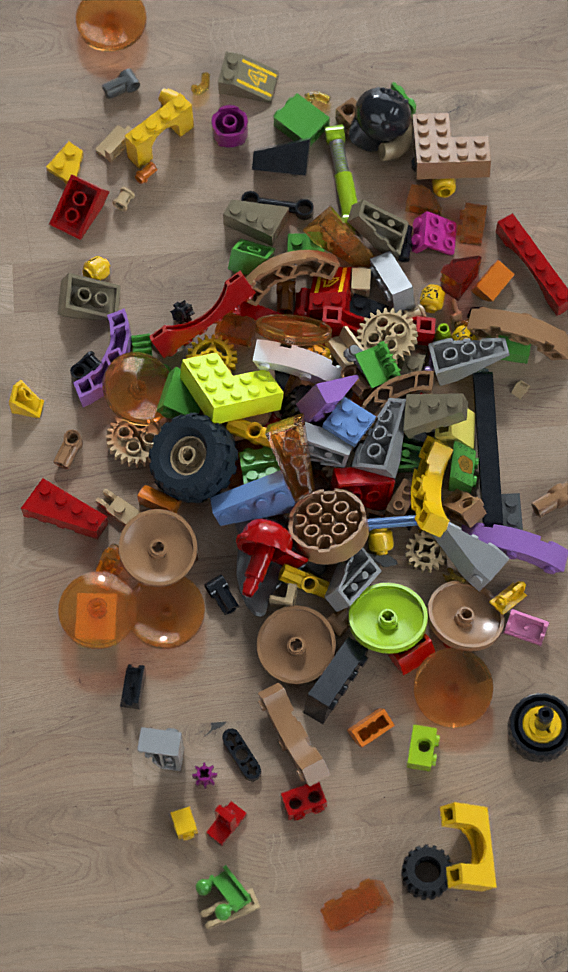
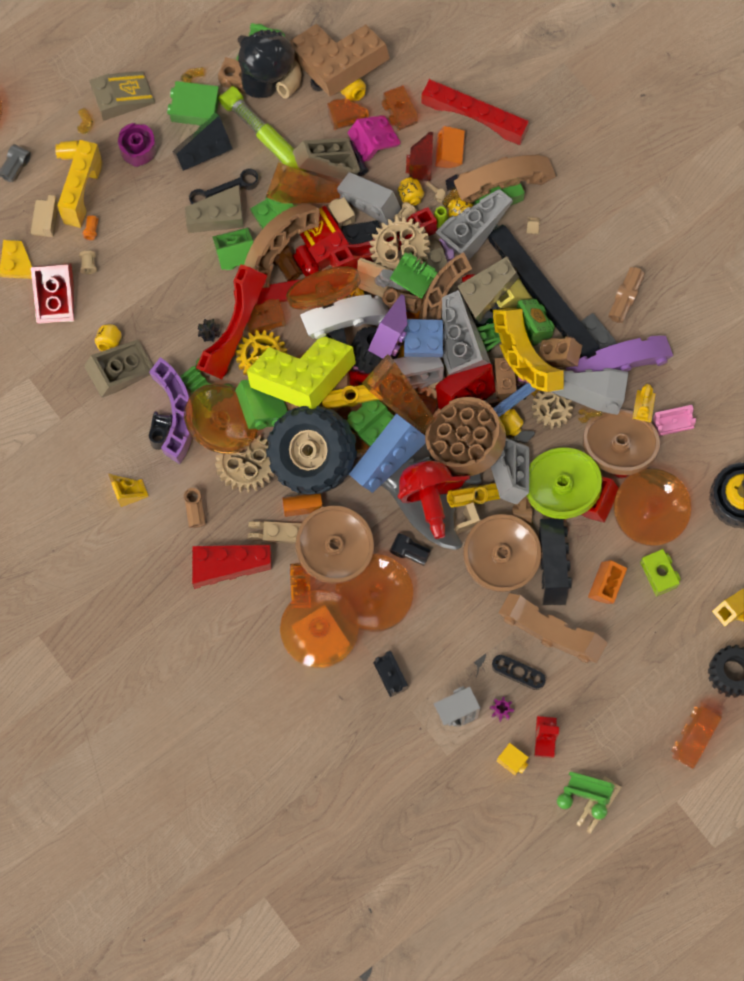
camera: 35 degrees left, 5 degrees up
red brick [281,782,327,821] -> none

